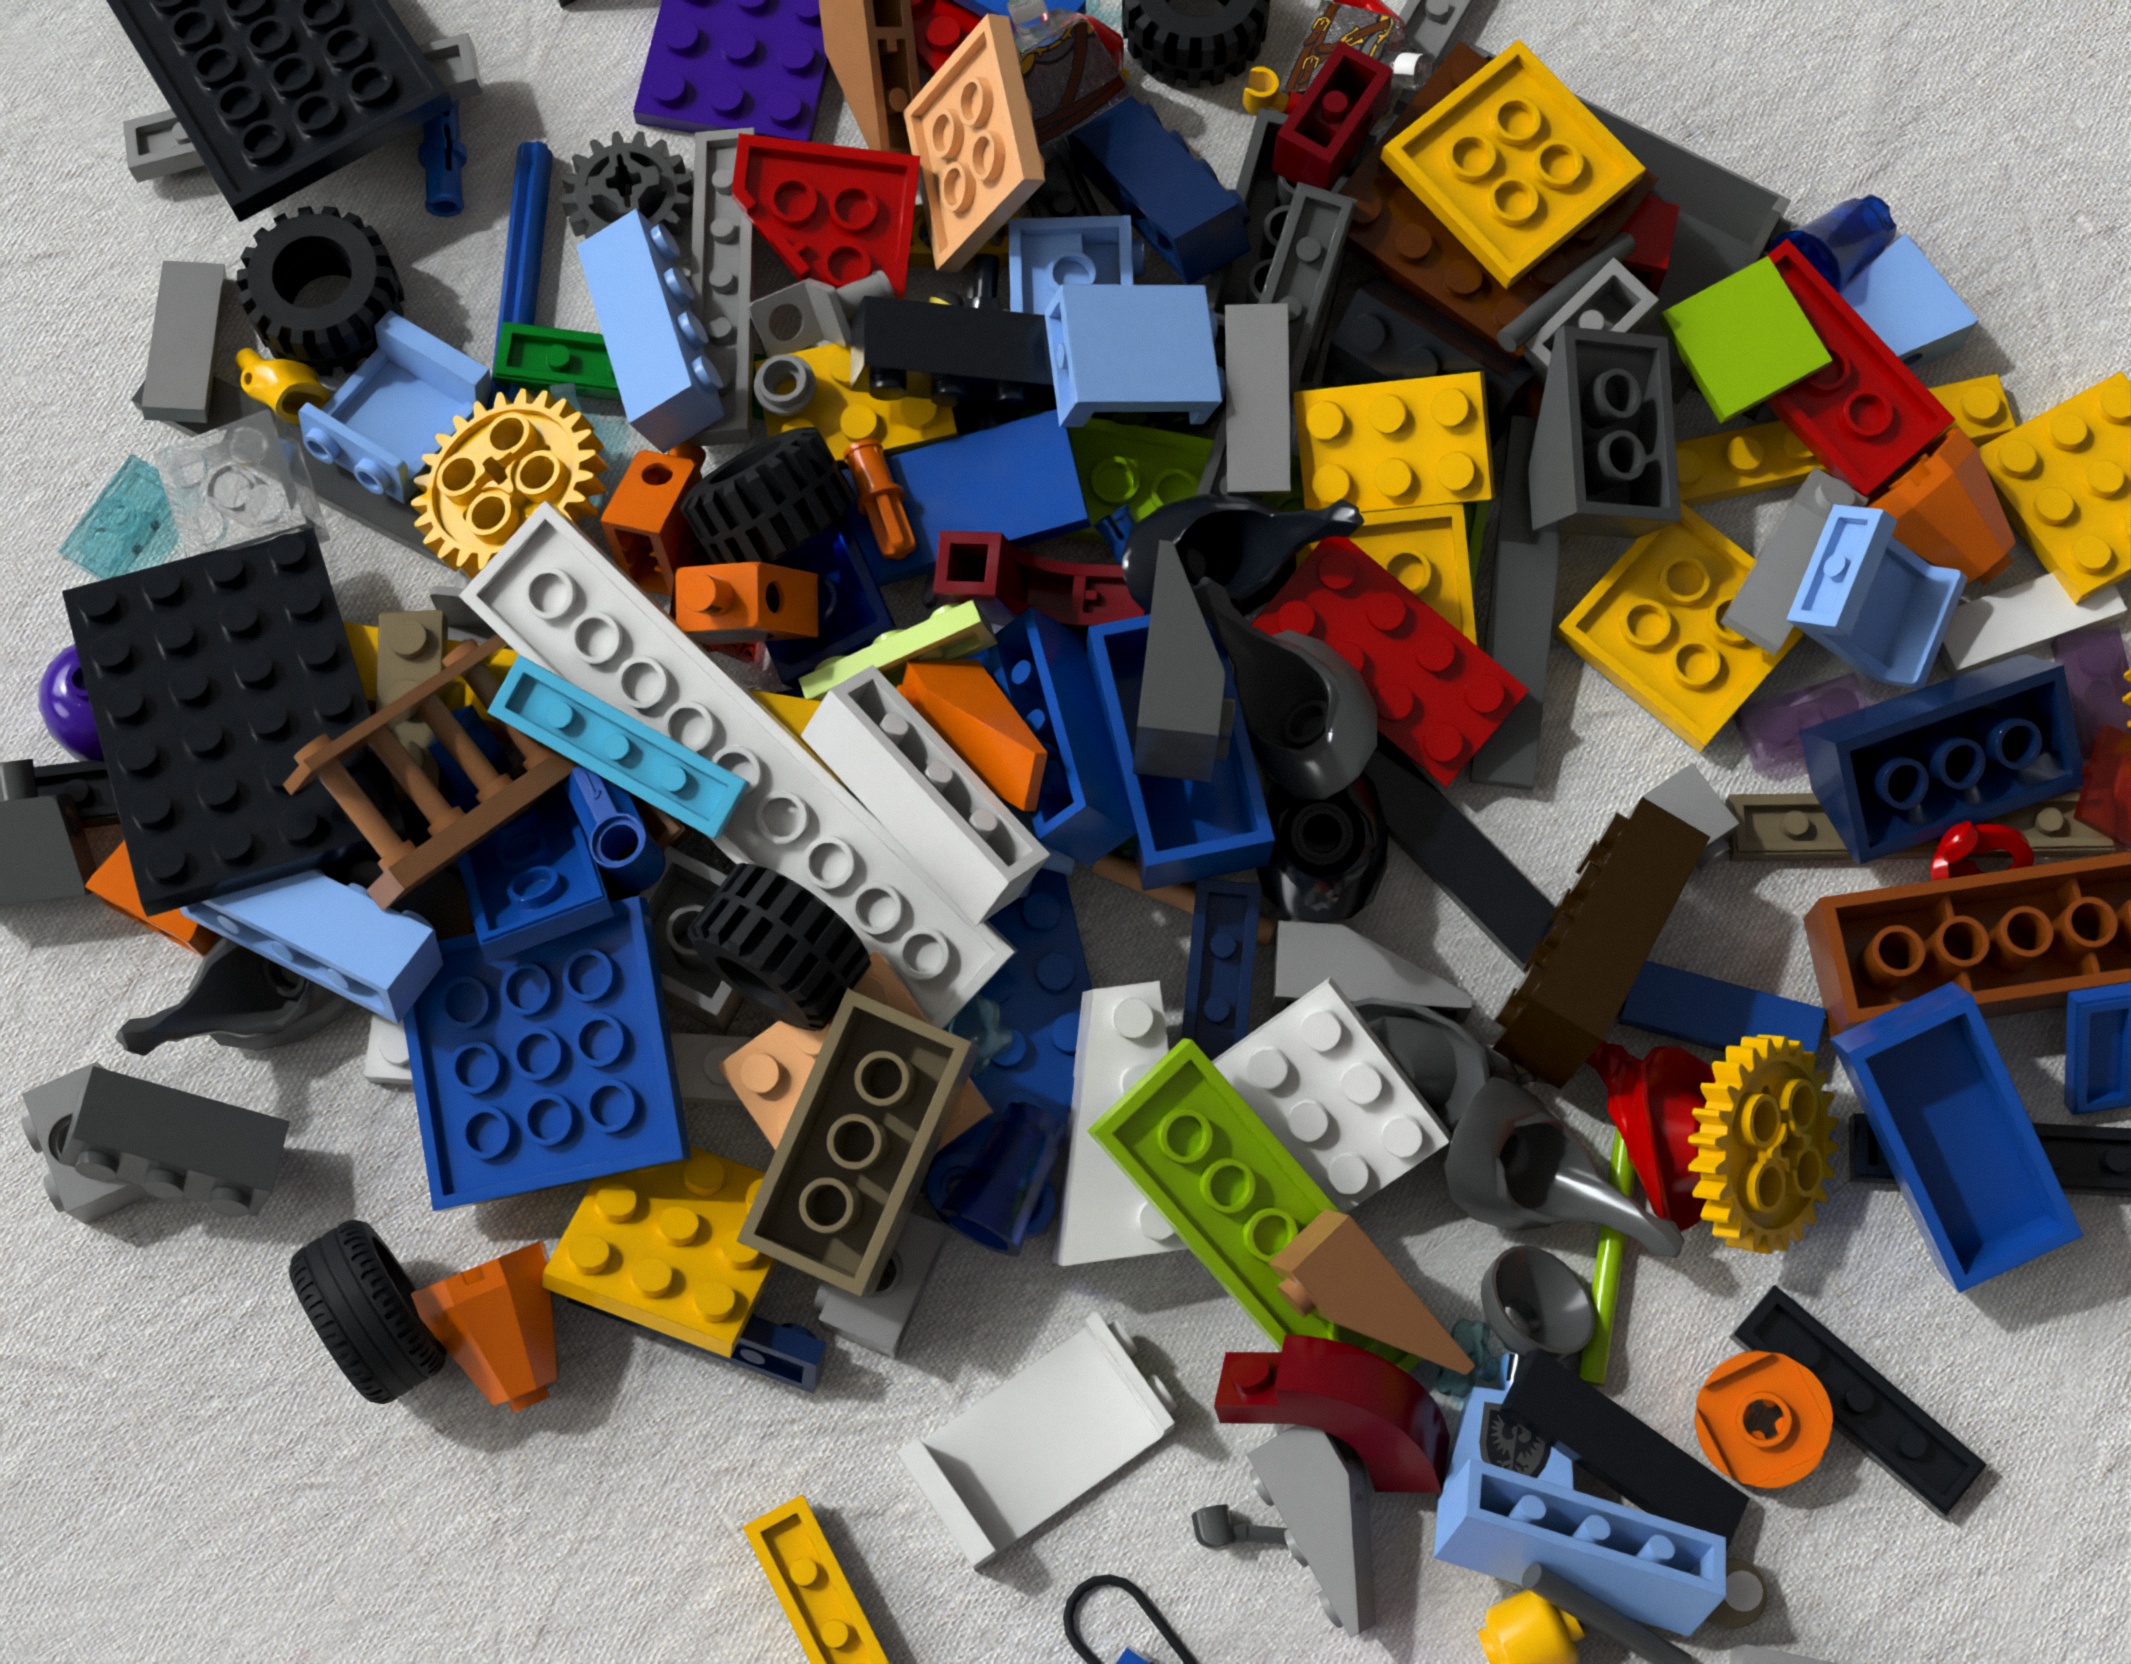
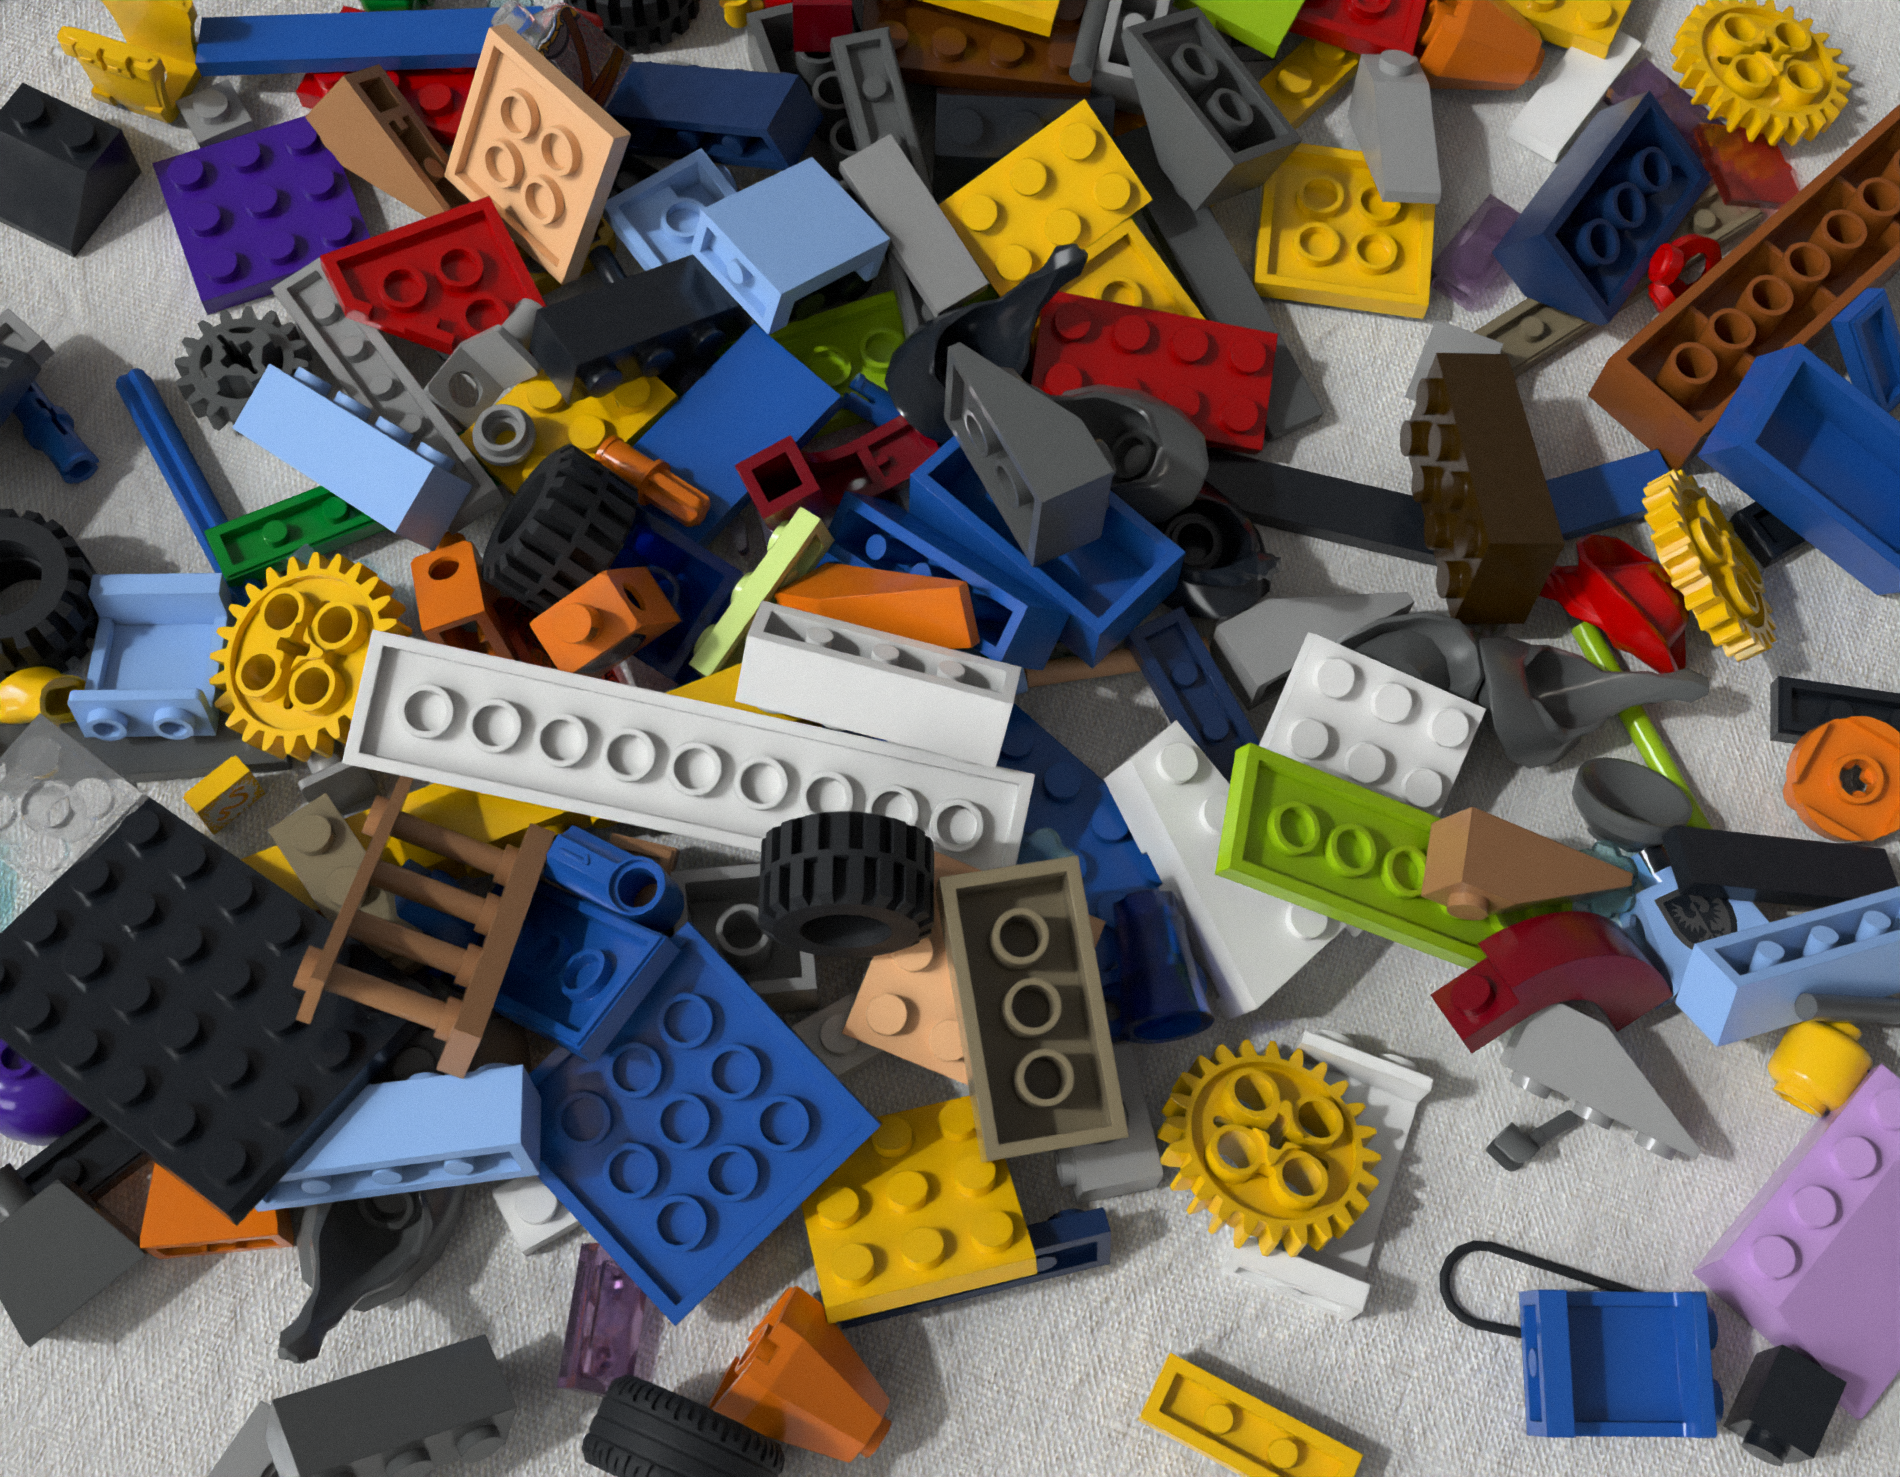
camera: 40 degrees left, 5 degrees down
medium azure plate [487,655,750,840] -> none
light blue panel [1786,504,1967,689] -> none
none -> yellow tile [182,755,266,835]
none -> clear purple plate [556,1243,647,1397]
none -> yellow gear [1157,1039,1381,1257]

